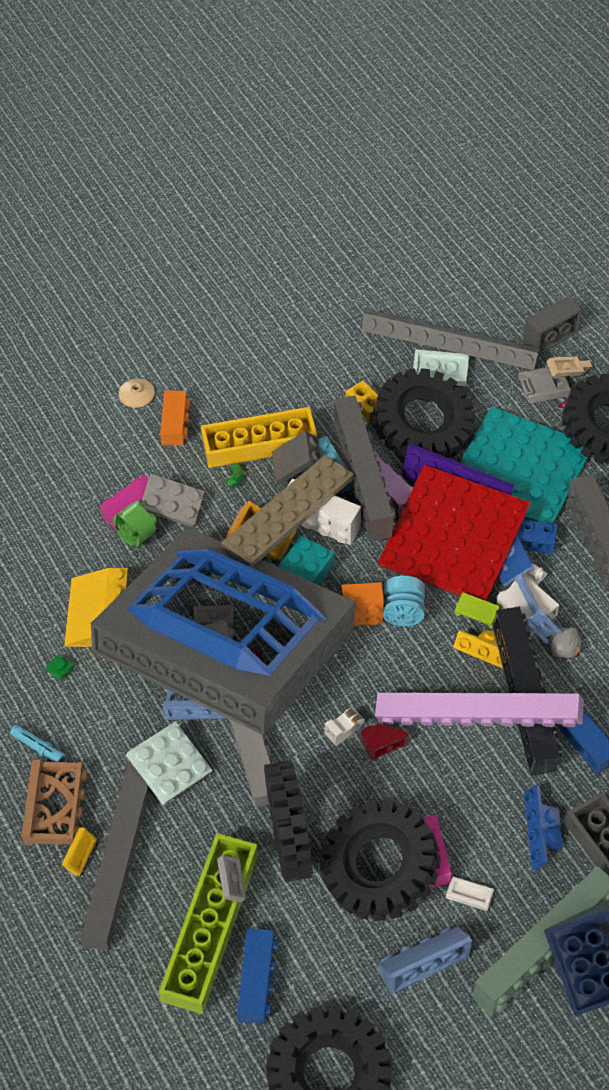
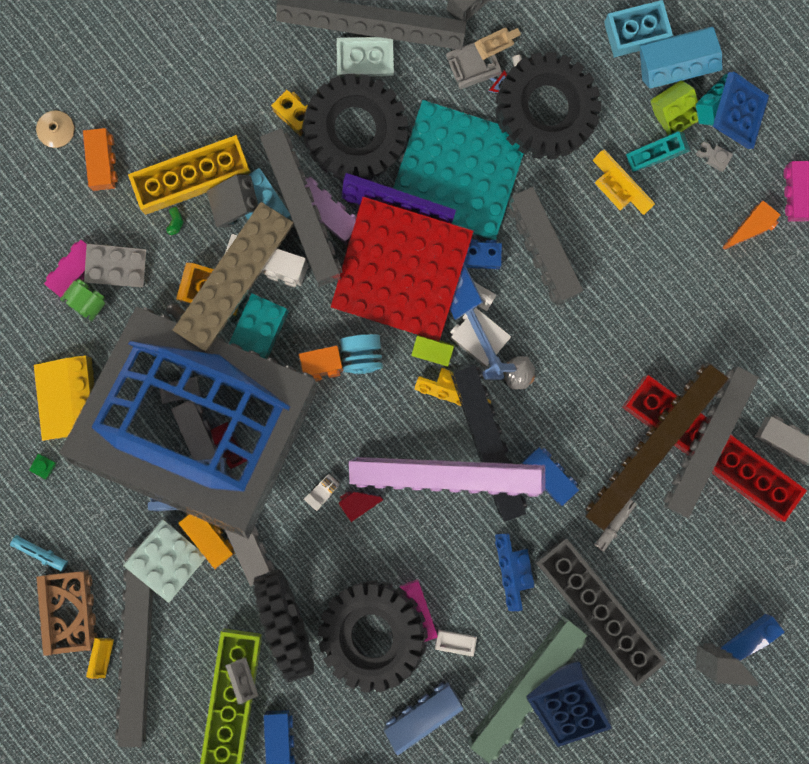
camera: 15 degrees left, 30 degrees up
none -> light orange brick [178,514,235,569]

